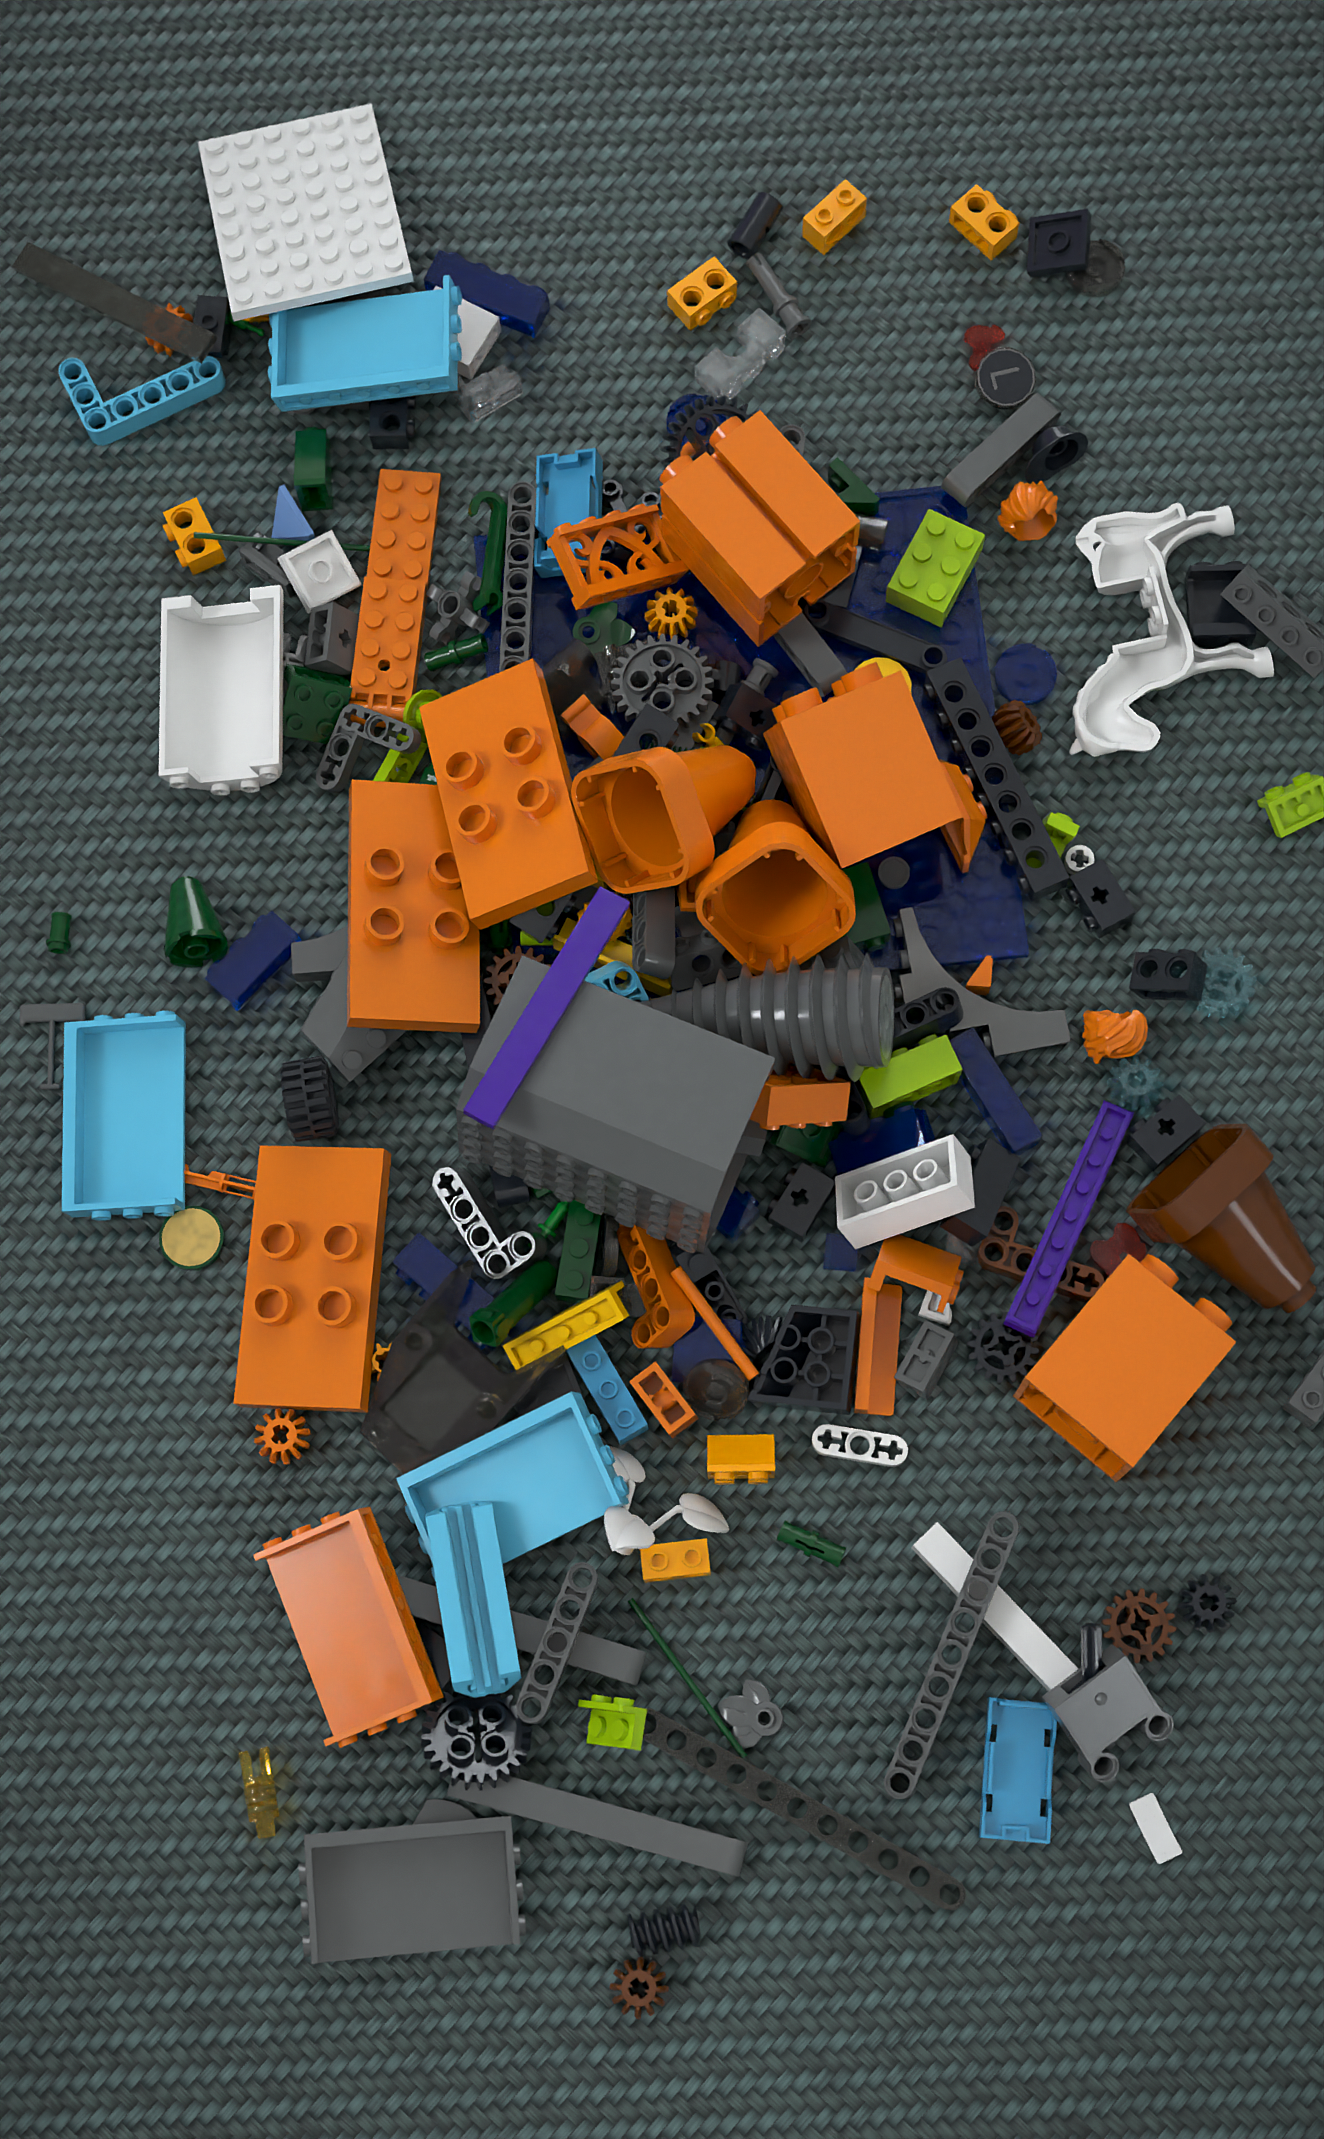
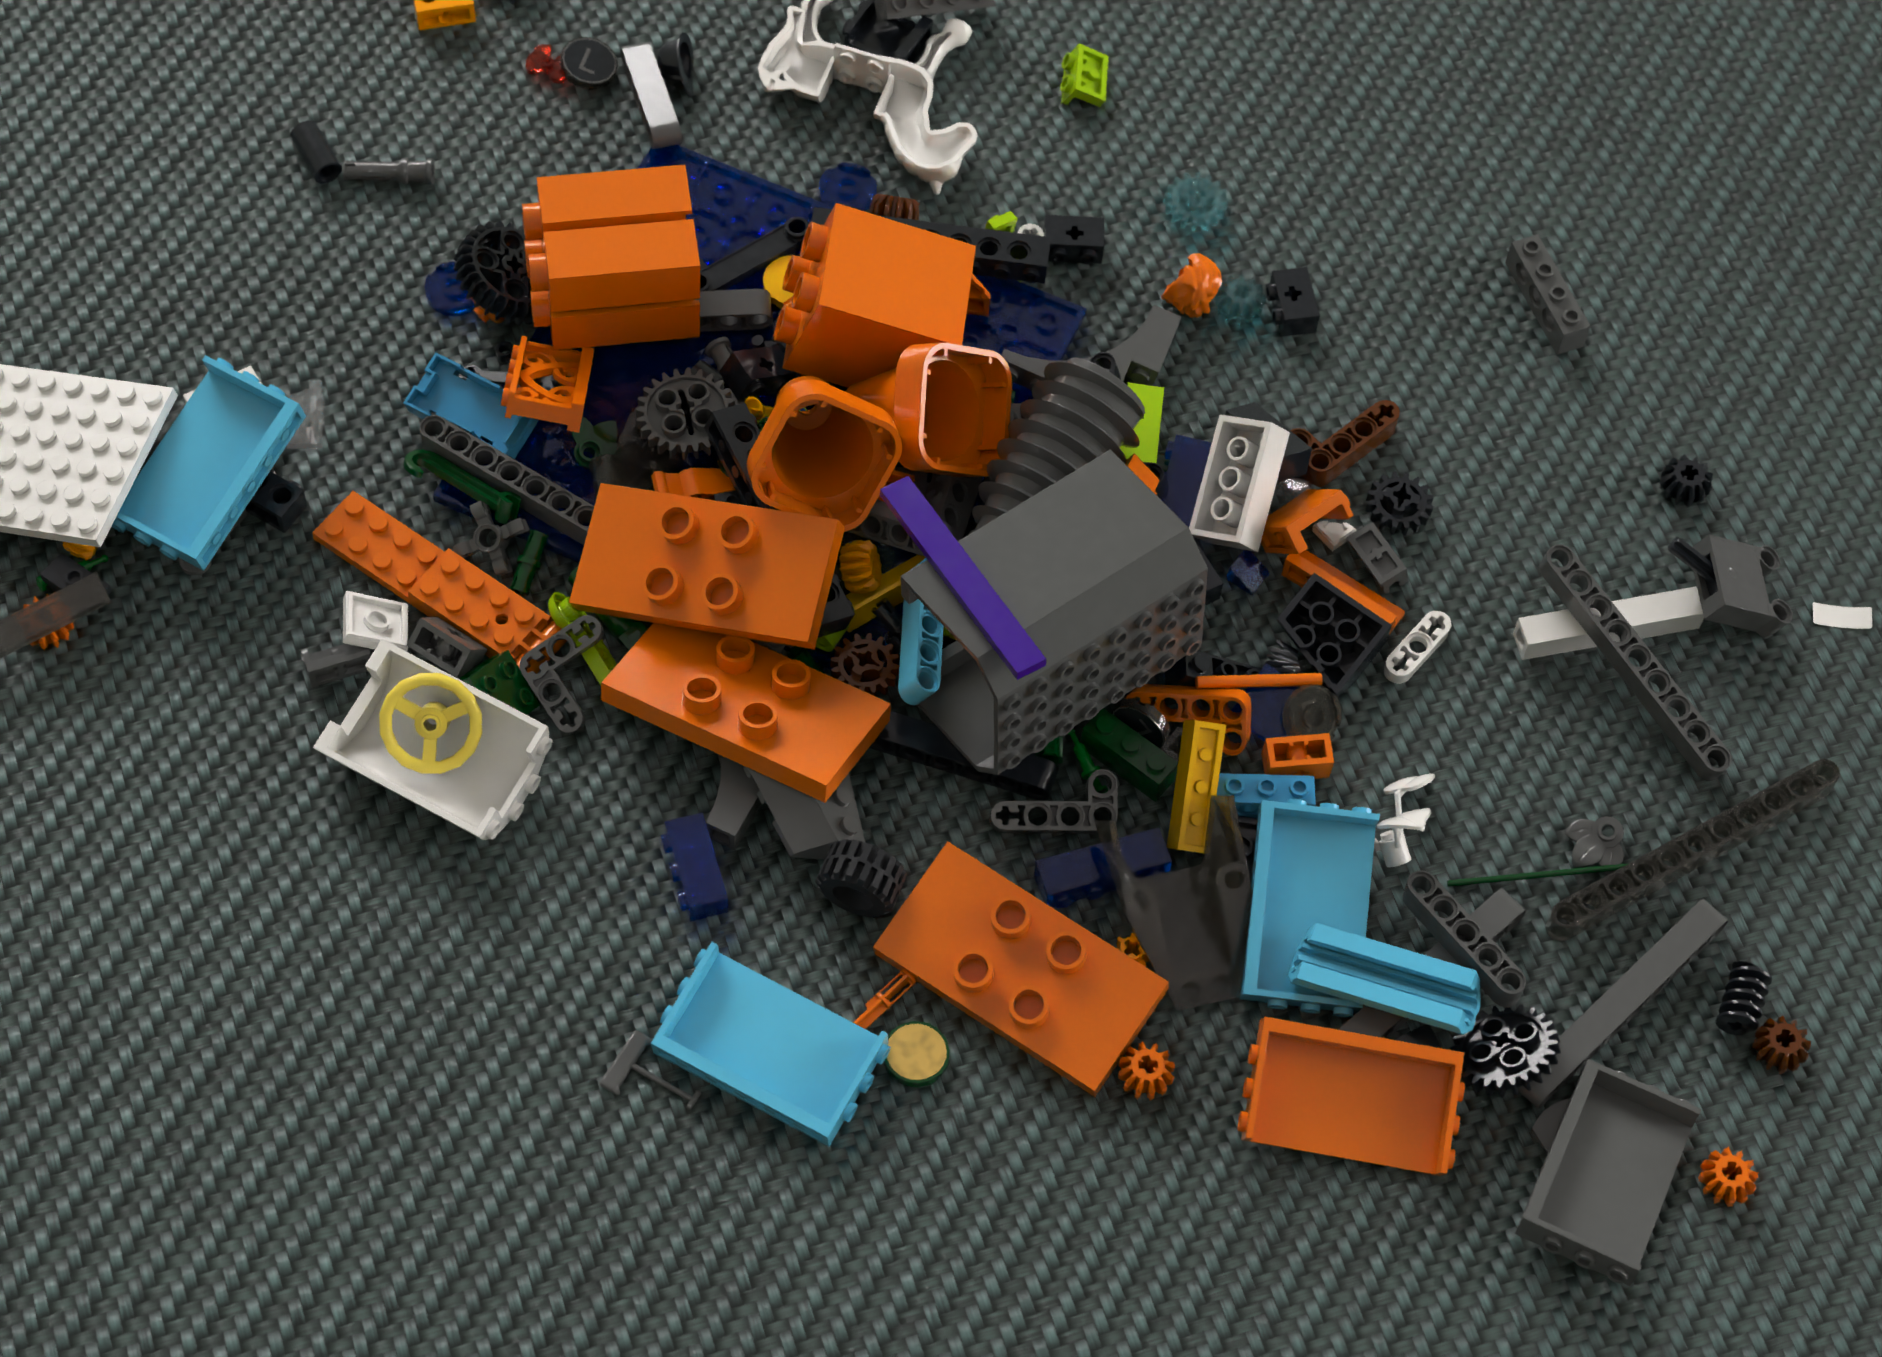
camera: 70 degrees left, 15 degrees down
dark green pin [46,912,72,954] -> none
medium azure beam [58,356,226,446] -> none
light orange brick [162,497,226,576] -> none
dark green cone [164,876,229,968] -> none
dark green axle [193,532,370,552] -> none
clear yellow hinge [239,1747,279,1839] -> none
medium blue slope [272,484,315,541] -> none
dark green slope [294,427,333,512] -> none
clear blue brick [424,249,550,338] -> none
dark green piece [469,1260,558,1347] -> none
lime bracket [578,1694,647,1751] -> none
light orange brick [640,1538,711,1583] -> none
light orange gear [645,587,698,639] -> none
light orange brick [667,256,737,331] -> none
clear arch [695,307,785,400] -> none
light orange slope [707,1434,775,1485] -> none
dark green pin [777,1520,847,1567] -> none
light orange brick [802,179,867,255] -> none
lime brick [885,509,985,627] -> none
clear blue brick [949,1027,1042,1156] -> none
orange slope [965,956,993,995] -> none
dark azure piece [979,1697,1057,1844] -> none
orange hair [997,481,1058,541] -> none
dark purple tile [1003,1100,1134,1338] -> none
orange brick [1013,1254,1236,1482] -> none
clear red piece [1089,1223,1146,1275] -> none
reddish brown gear [1101,1588,1176,1664] -> none
reddish brown cone [1126,1123,1317,1313] -> none
black brick [1129,949,1208,1001] -> none
none -> light yellow piece [379,673,482,774]
none -> orange gear [1698,1147,1758,1207]

